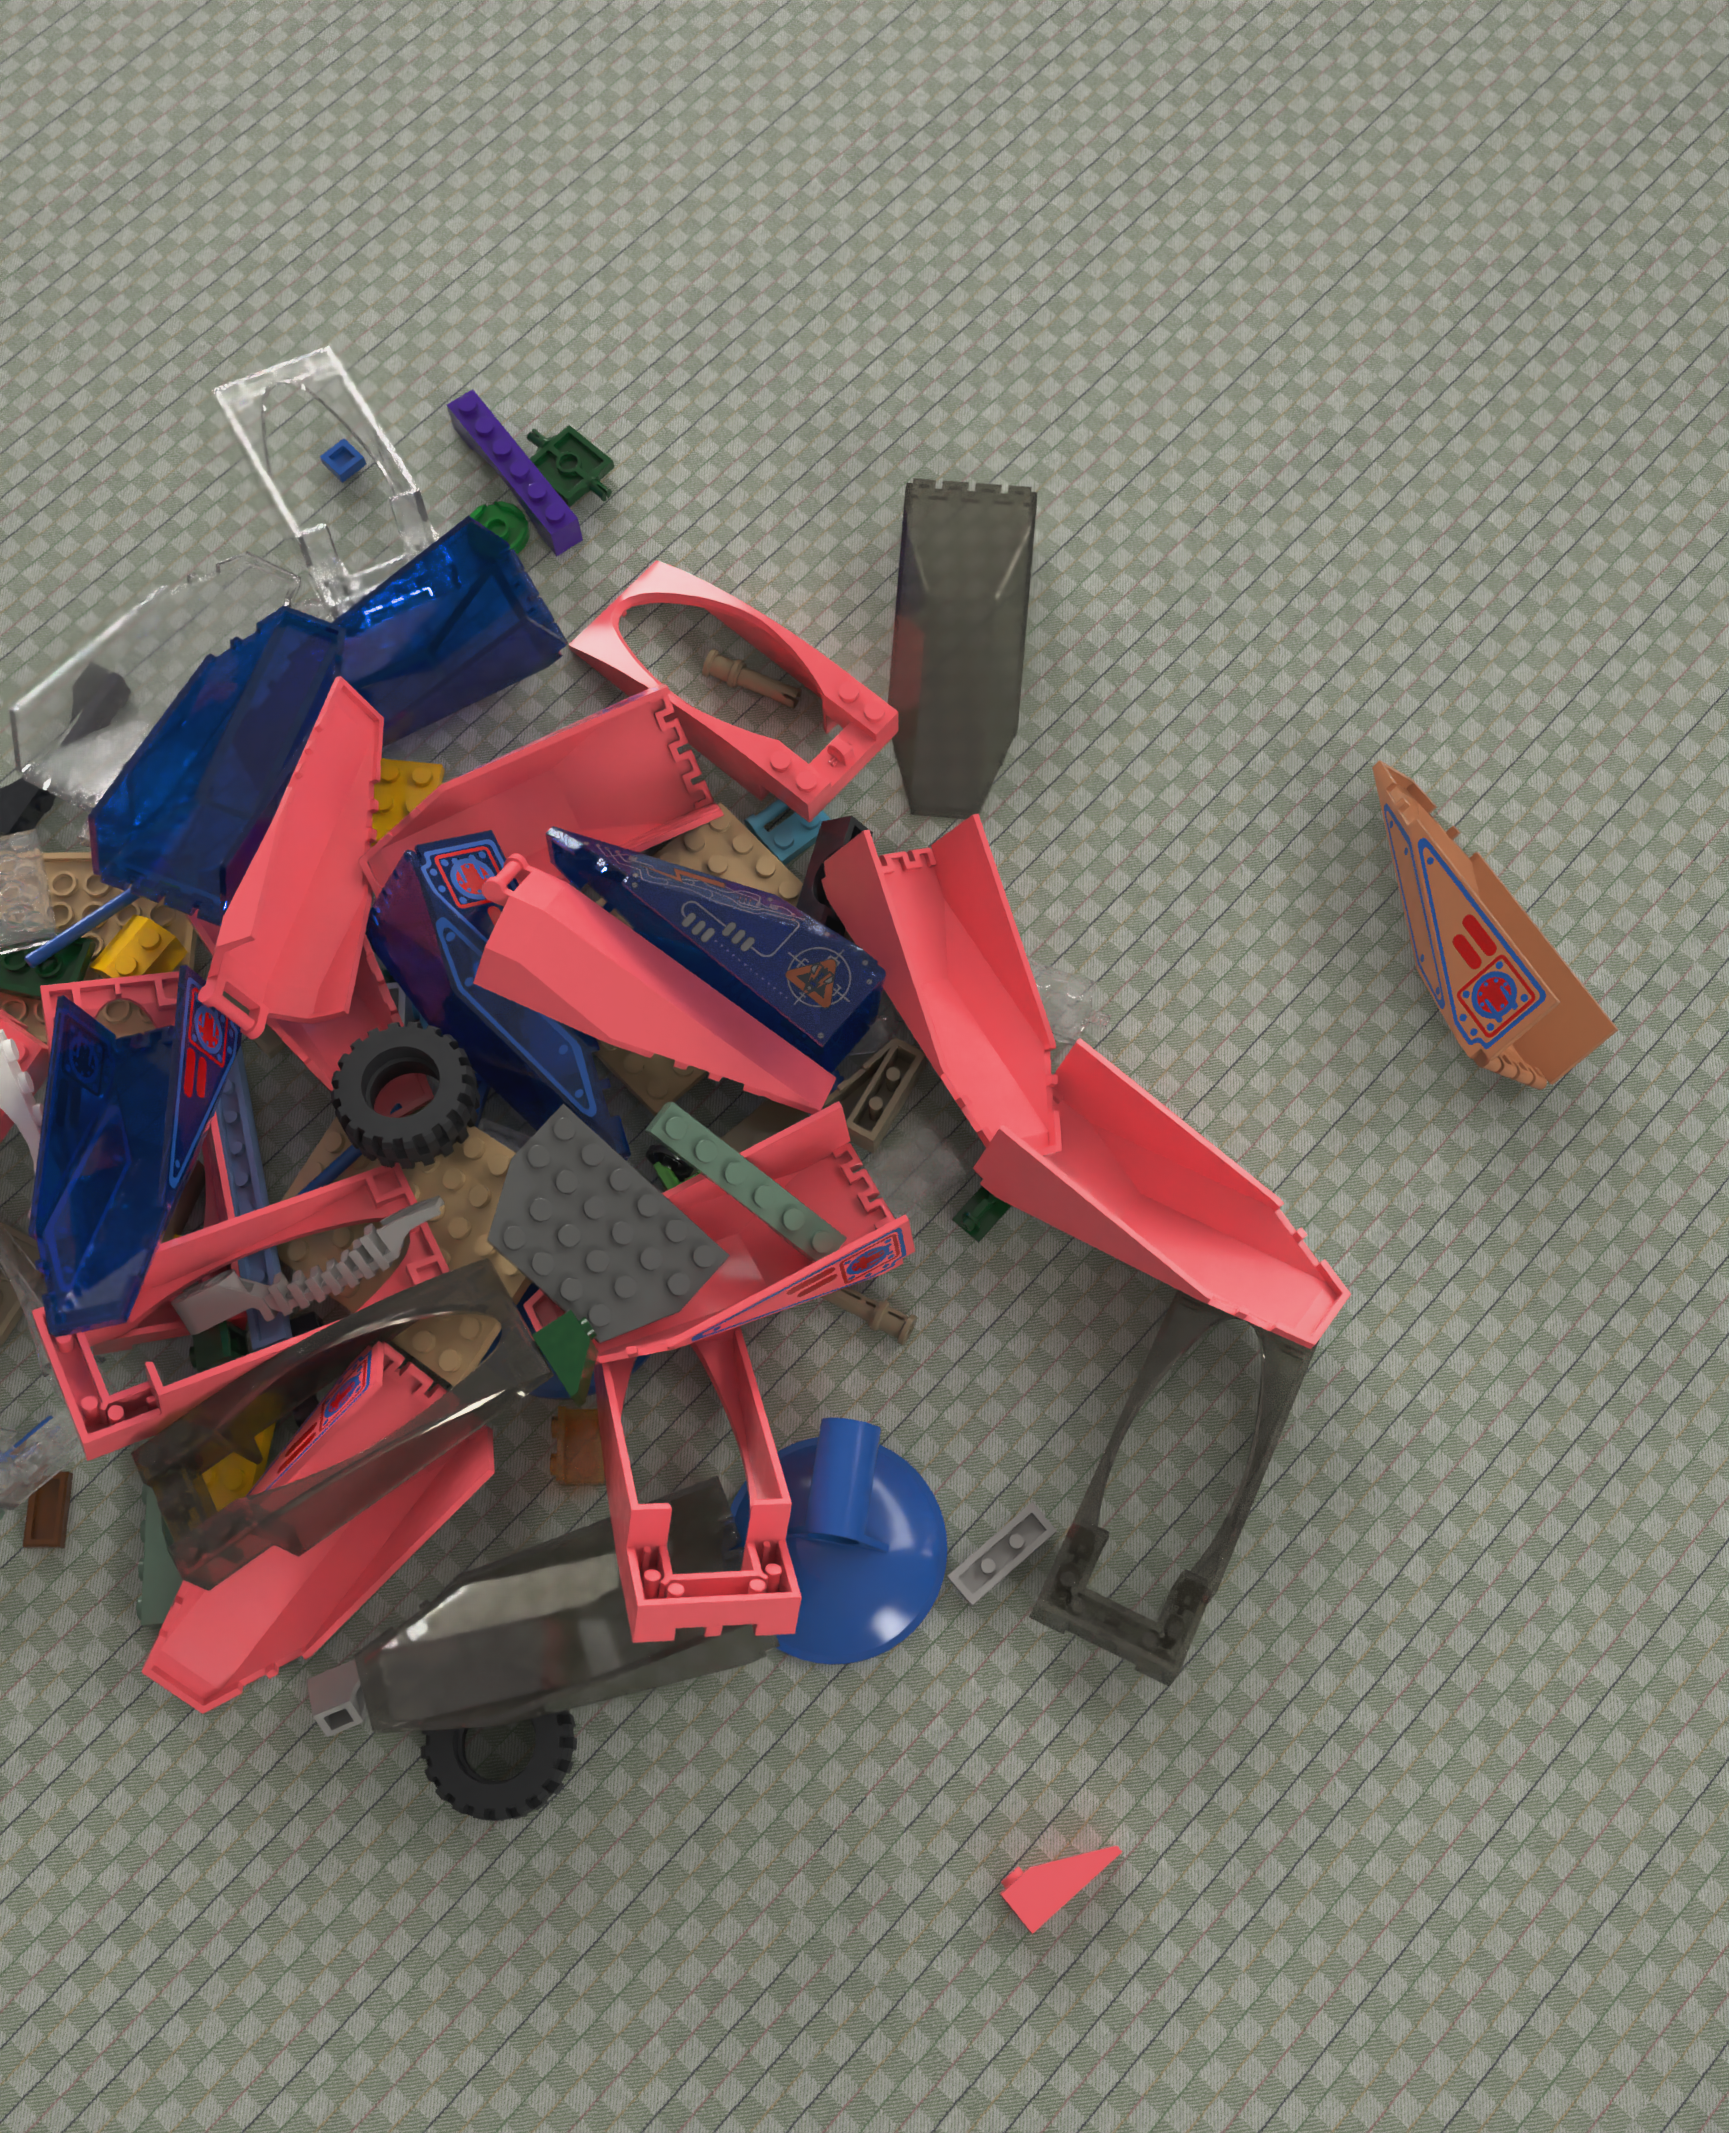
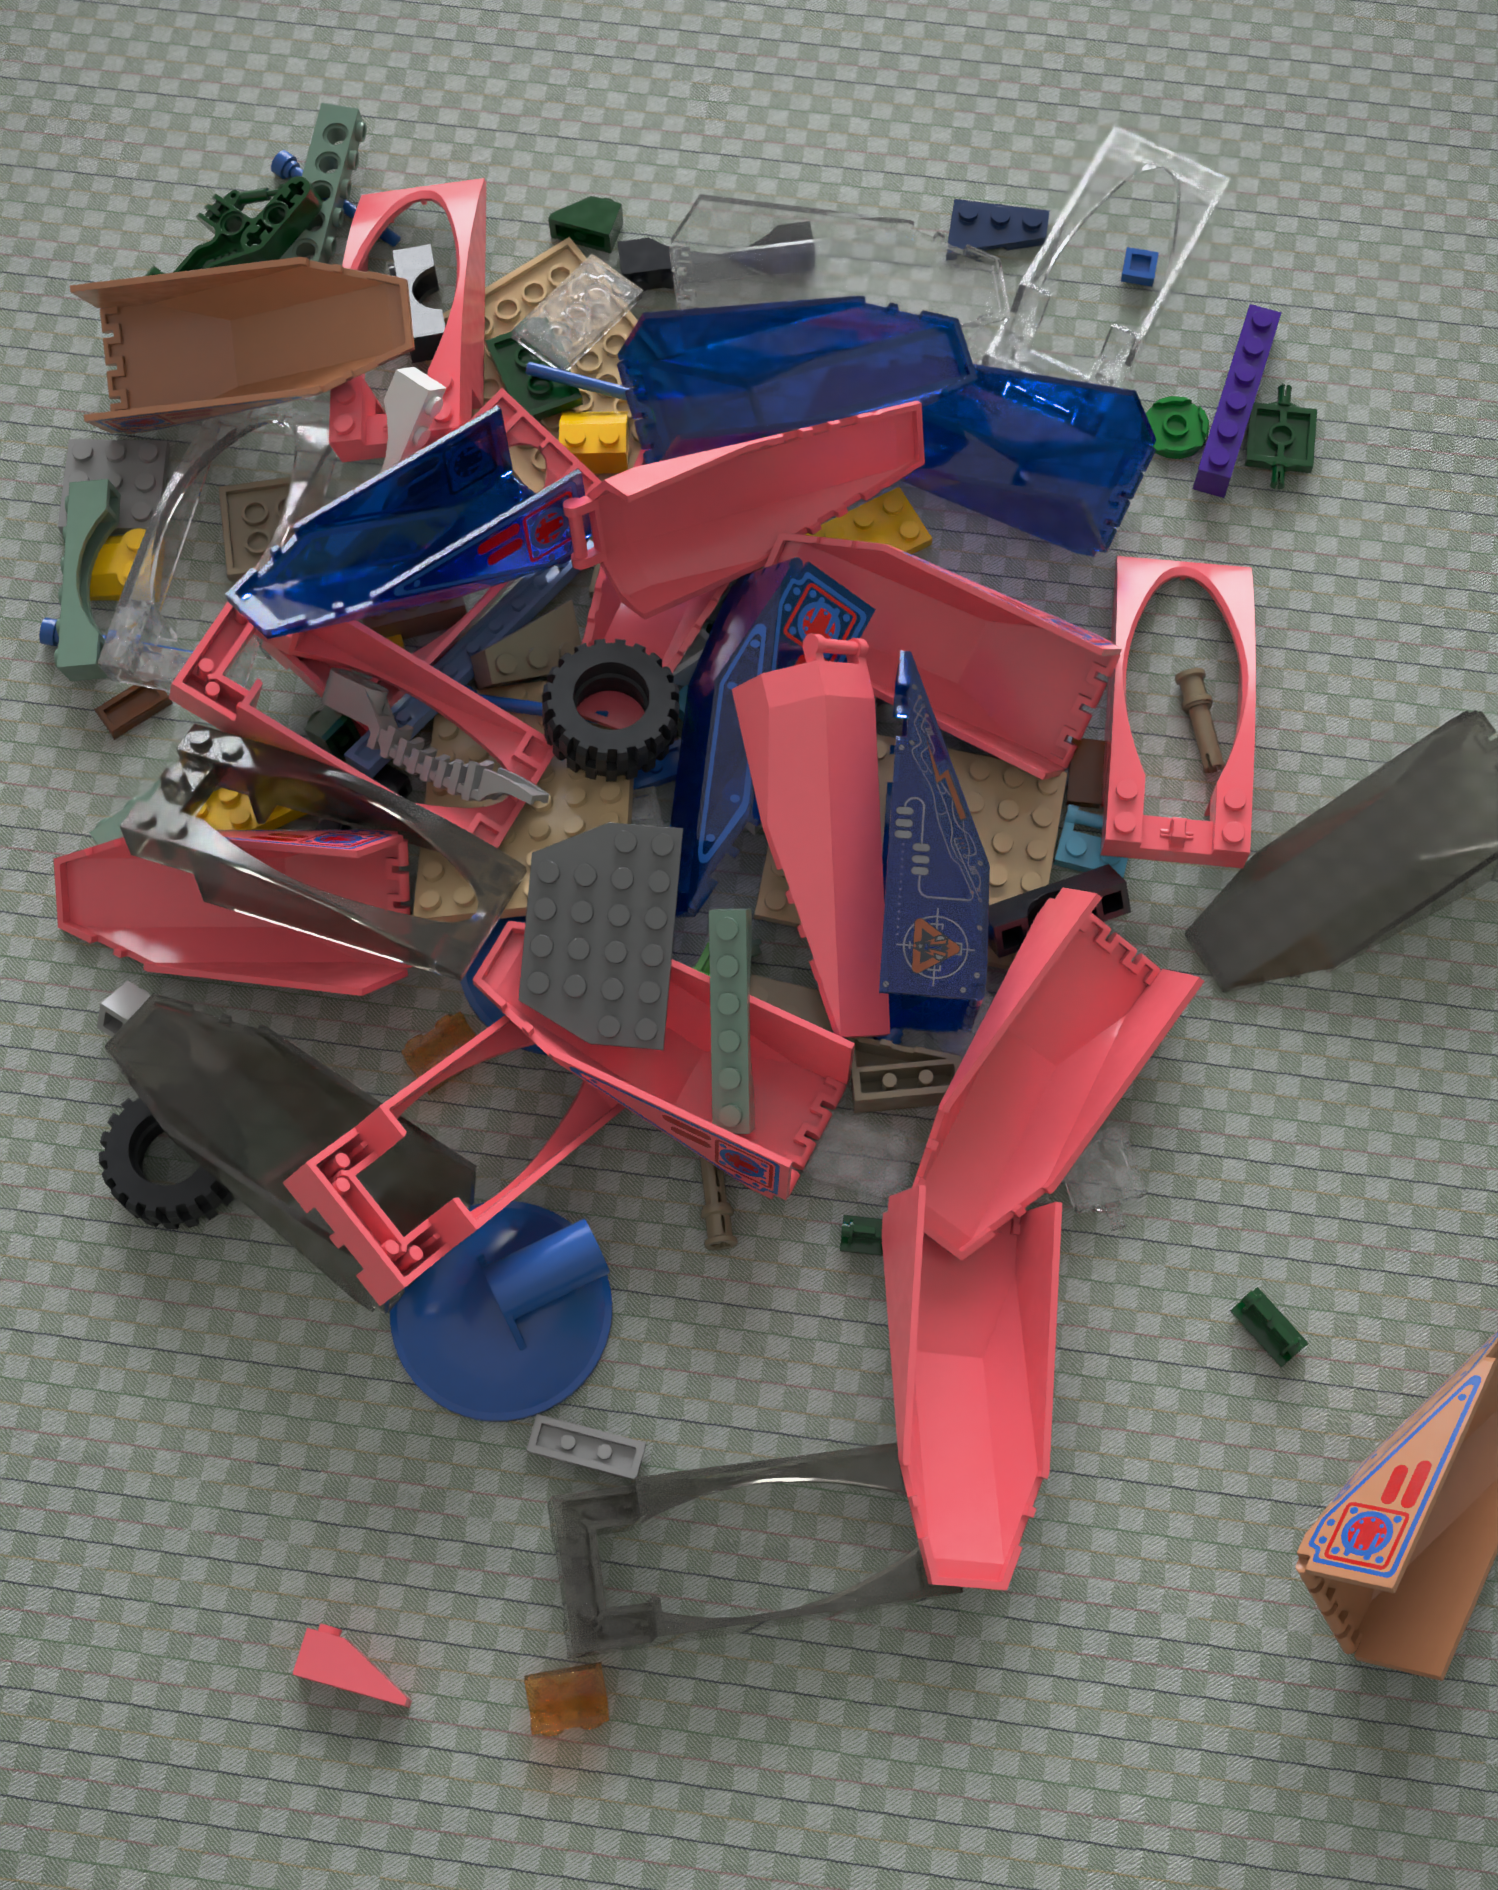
camera: 55 degrees right, 0 degrees up
dark green slope [532,1310,598,1408] -> none
none -> dark tan wedge [470,600,582,690]
none -> clear orange bracket [524,1662,610,1737]
none -> dark blue wing [946,199,1050,260]
none -> reddish brown tile [1066,737,1105,809]
none -> dark green hinge [1230,1287,1309,1367]

